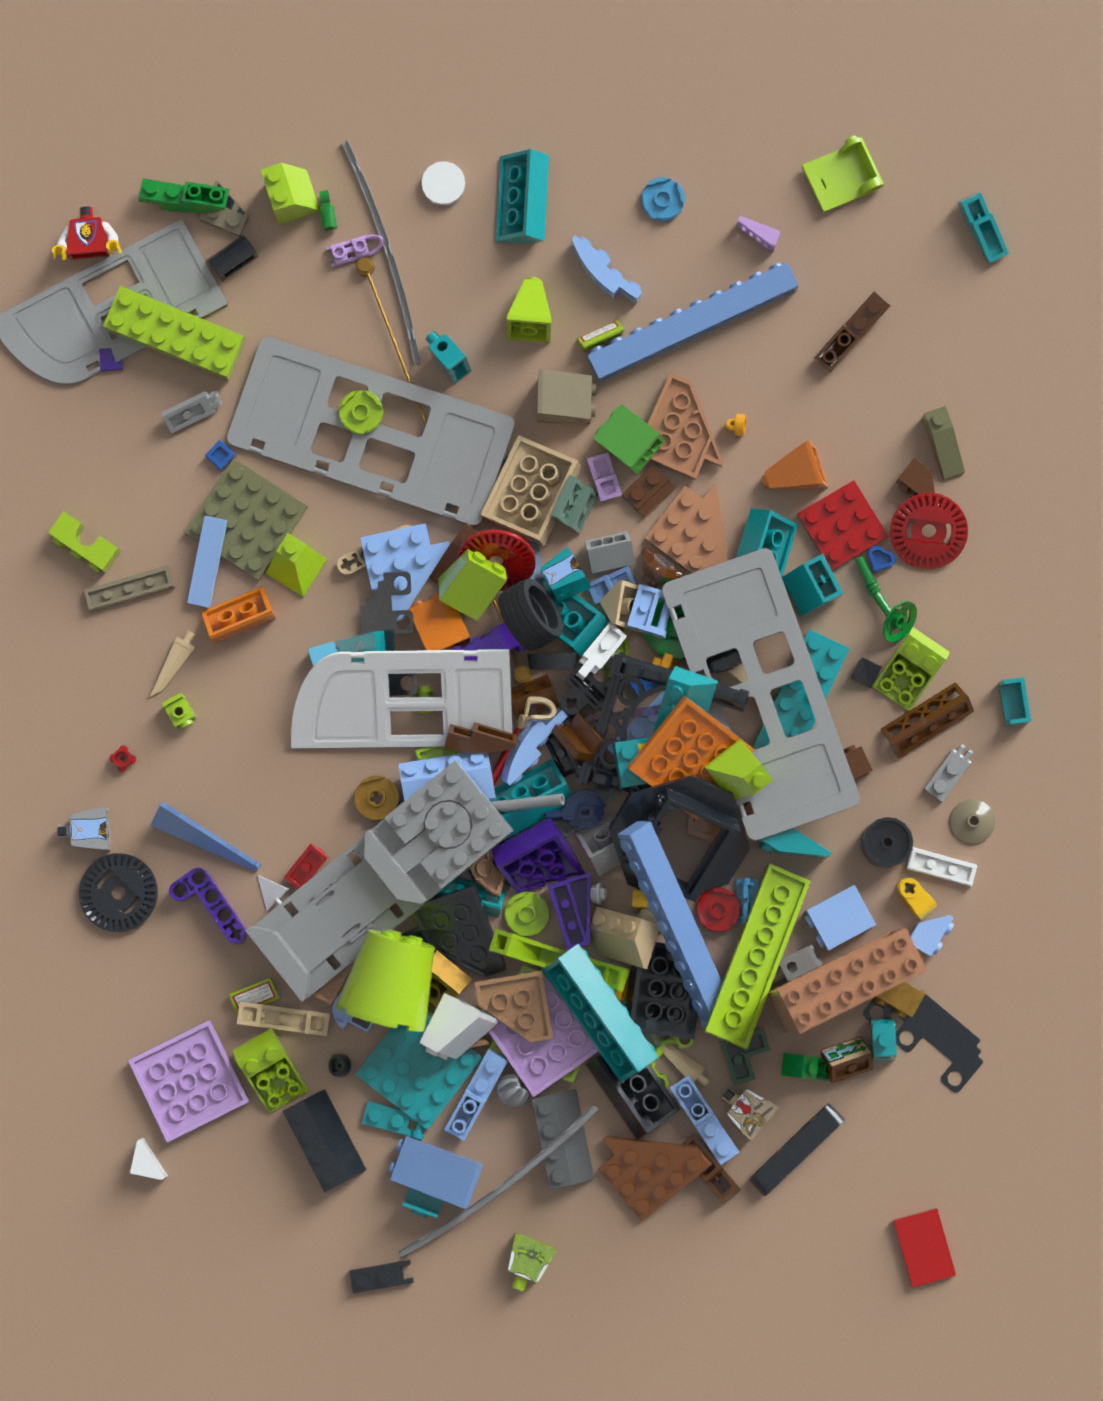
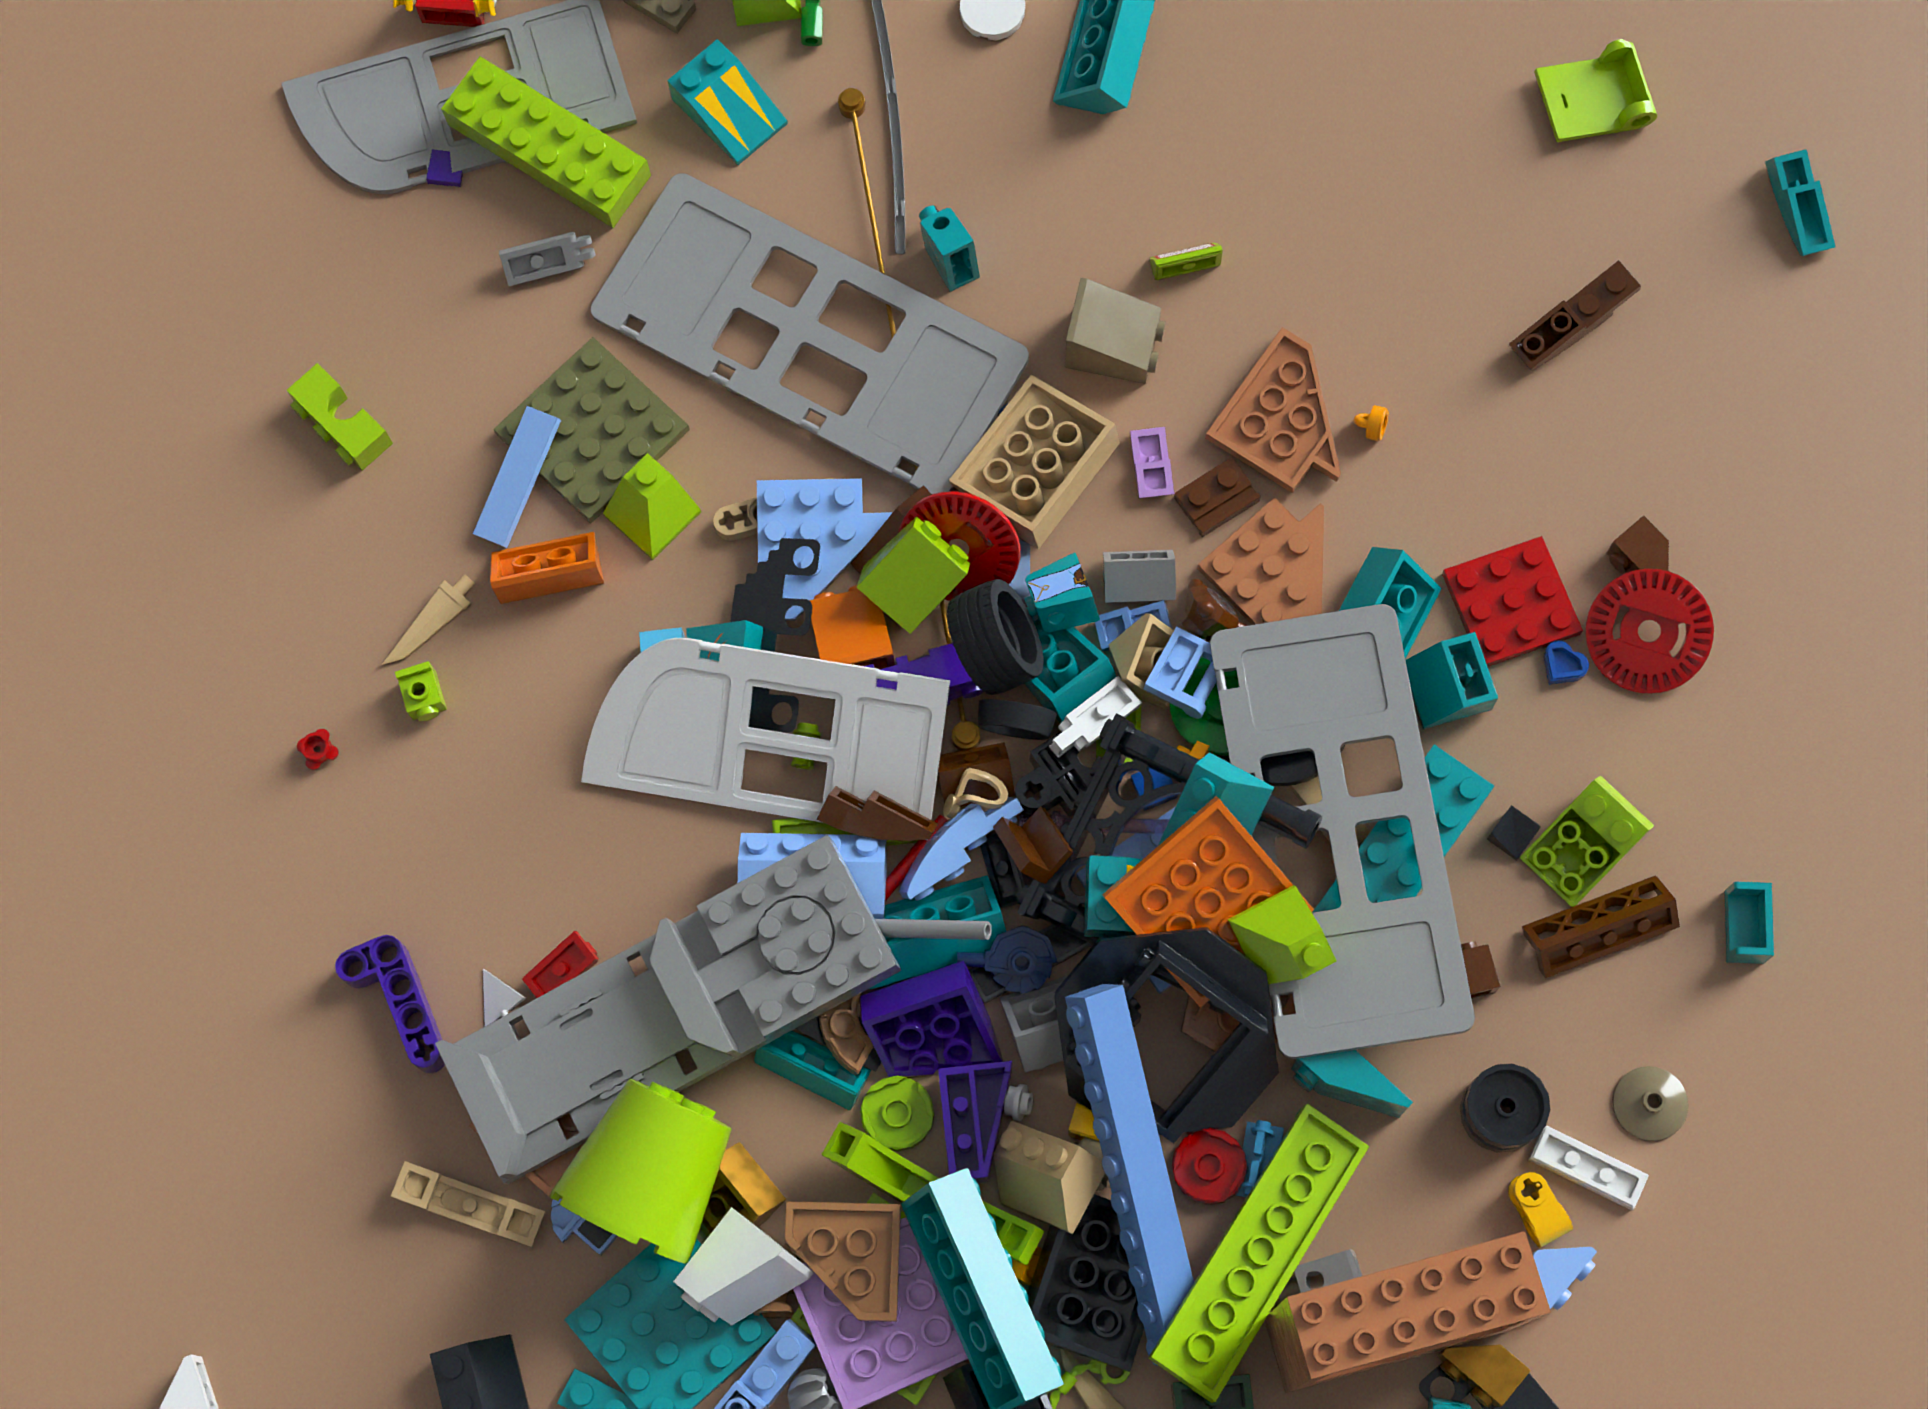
camera: 15 degrees right, 10 degrees down
torso [57,807,111,851] -> none
black piece [79,853,158,932] -> none
dark tan tile [83,565,175,612] -> none
lavender plate [128,1020,250,1142] -> none
medium blue wedge [150,801,261,872] -> none
blue tile [205,440,237,472] -> none
black brick [207,235,258,281] -> none
slope [228,977,280,1015] -> none
lime slope [233,1028,309,1114] -> none
lavender piece [326,235,383,267] -> none
black tile [328,1054,351,1077] -> none
lime tile [339,390,384,435] -> none
pearl gold plate [354,775,399,821] -> none
black wing [402,884,507,977] -> none
lime slope [507,277,552,343] -> none
sand green slope [551,475,598,534] -> none
light blue slope [572,235,642,304] -> none
medium blue brick [587,262,799,383] -> none
bright green brick [593,404,666,475] -> none
dark azure tile [641,177,685,222] -> none
lavender slope [737,216,781,252] -> none
orange slope [762,440,828,490] -> none
light blue brick [804,885,876,951] -> none
green dish [855,556,917,642] -> none
olive slope [921,406,965,480] -> none
light grey hinge [923,743,973,803] -> none
none -> teal slope [667,39,788,165]

